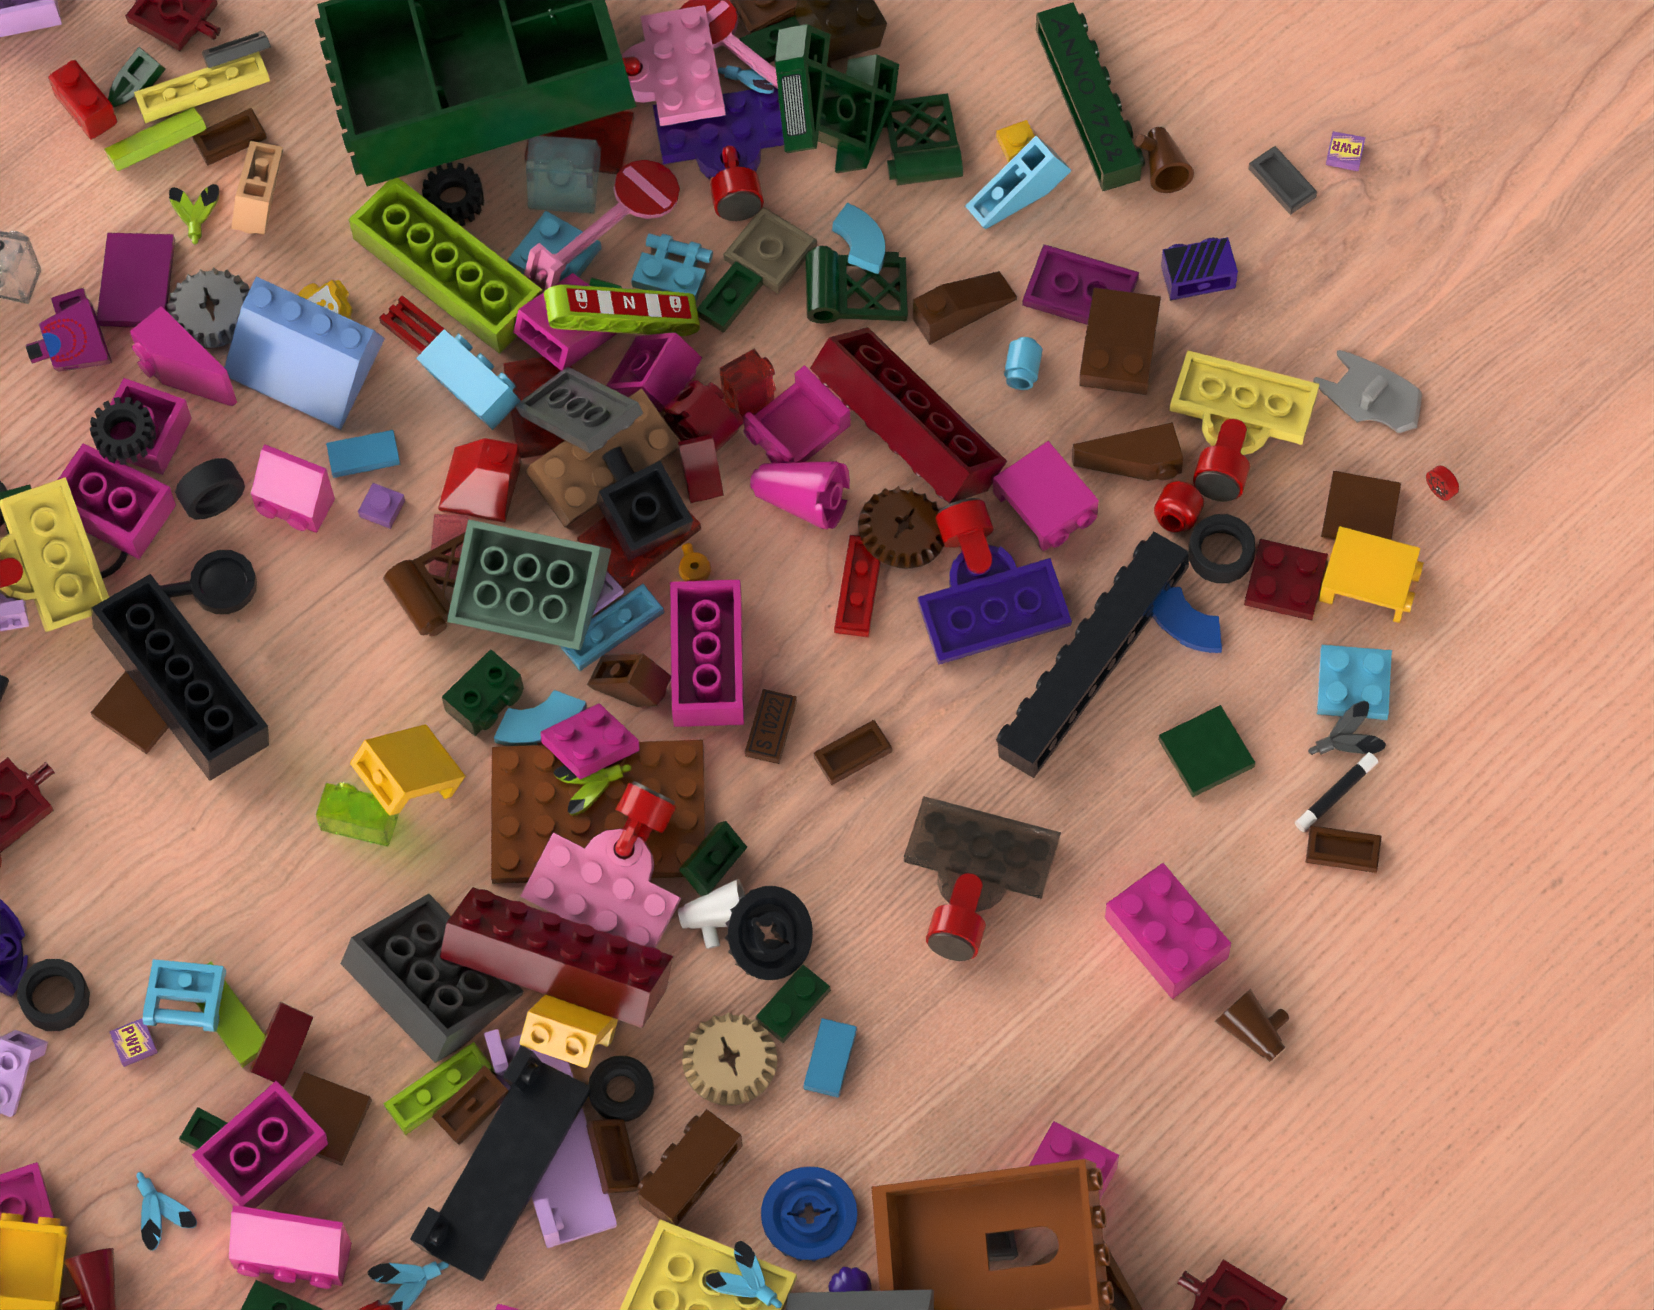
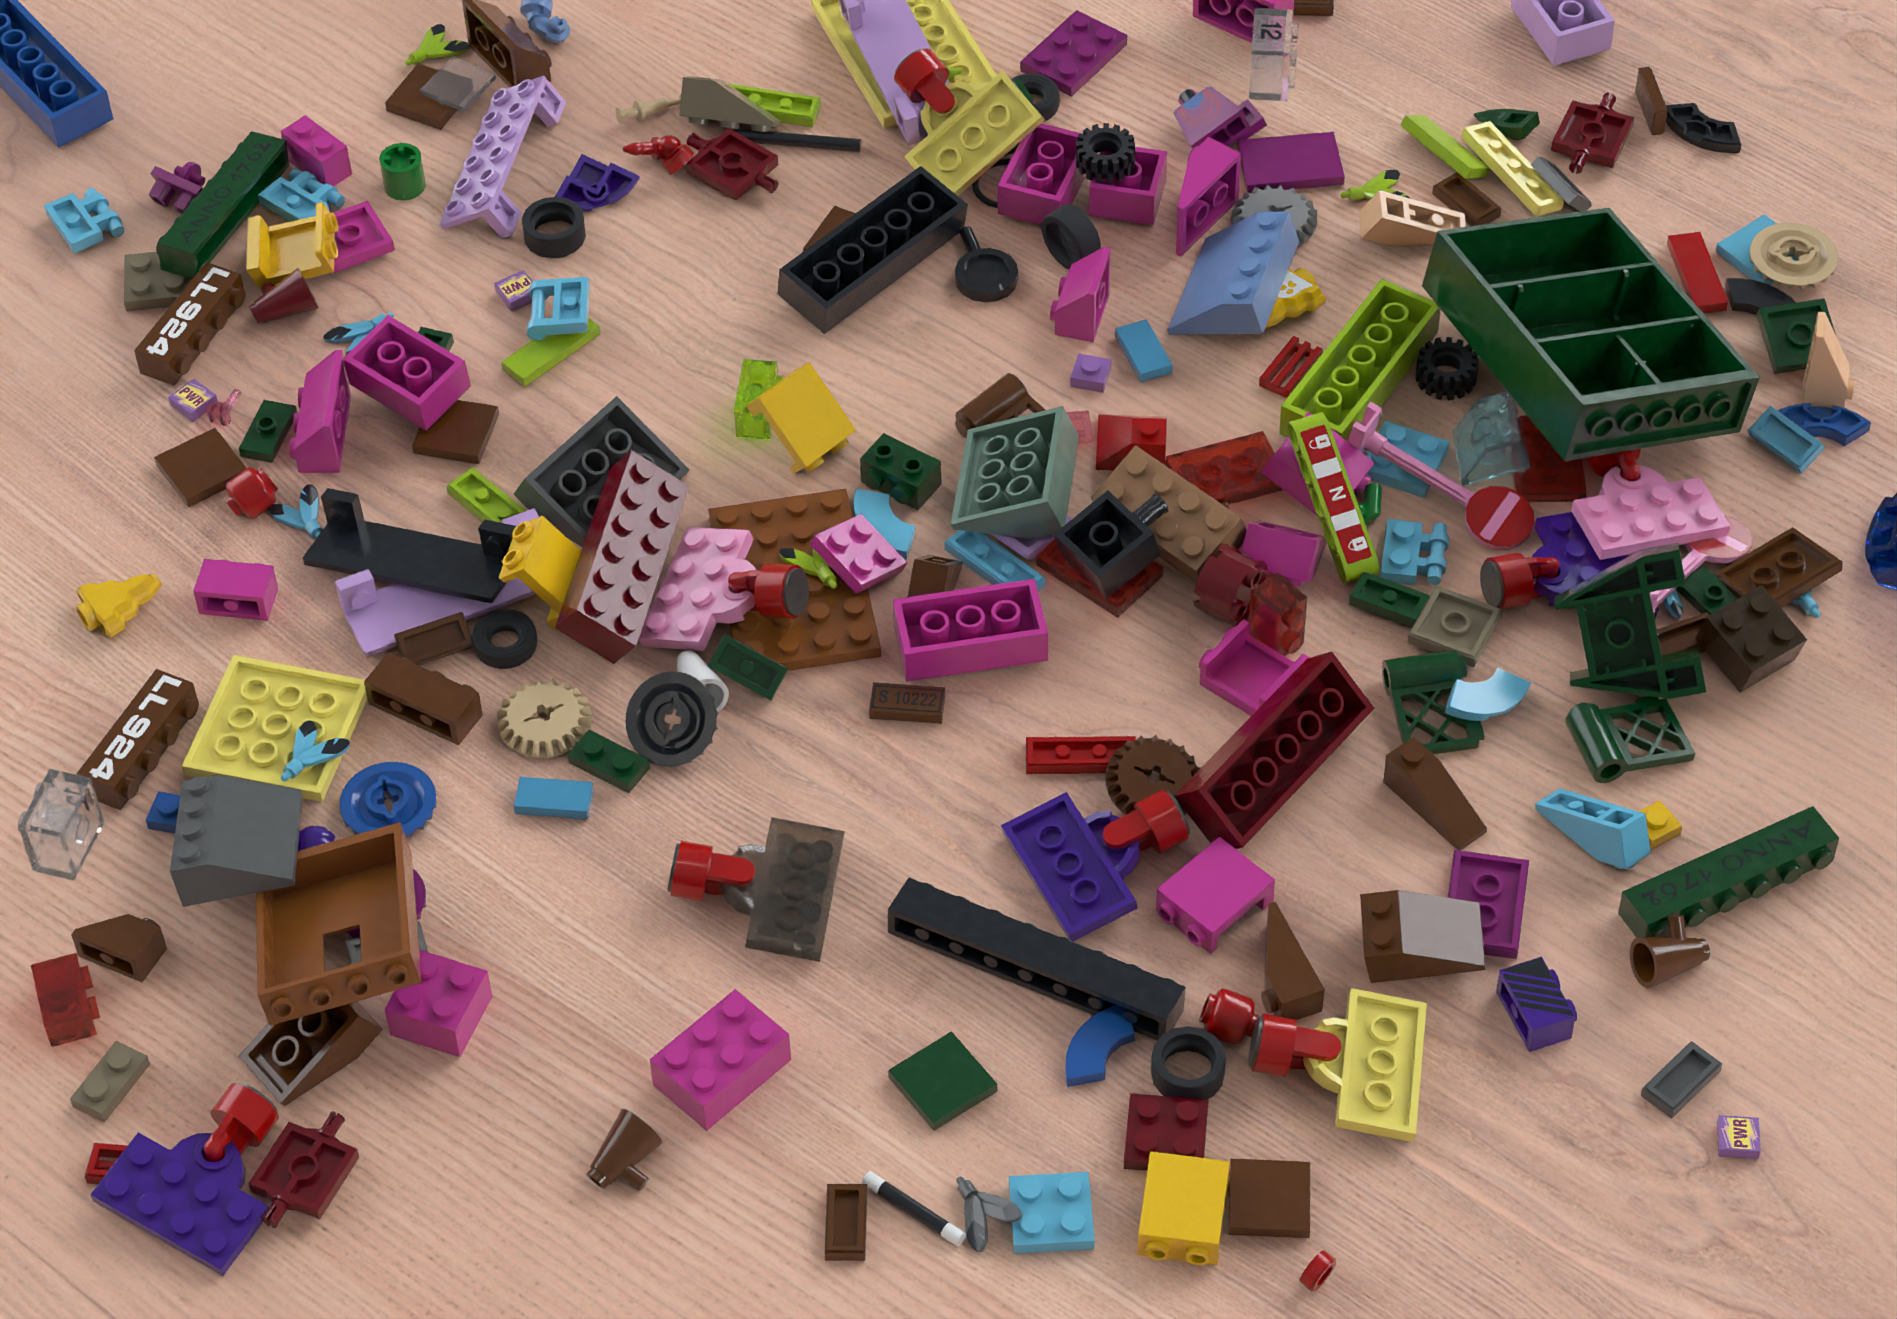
camera: 80 degrees right, 15 degrees down
red brick [48,60,118,140] -> none
dark red slope [250,1002,313,1087] -> none
medium azure brick [416,329,521,430] -> none
reddish brown plate [432,1065,509,1145] -> none
dark grey plate [515,367,643,453] -> none
dark red slope [678,434,724,504] -> none
light orange piece [678,543,711,581] -> none
dark pink cone [750,461,850,530] -> none
reddish brown tile [813,720,892,785] -> none
medium azure brick [1004,337,1043,390] -> none
light grey shield [1313,350,1422,433] -> none

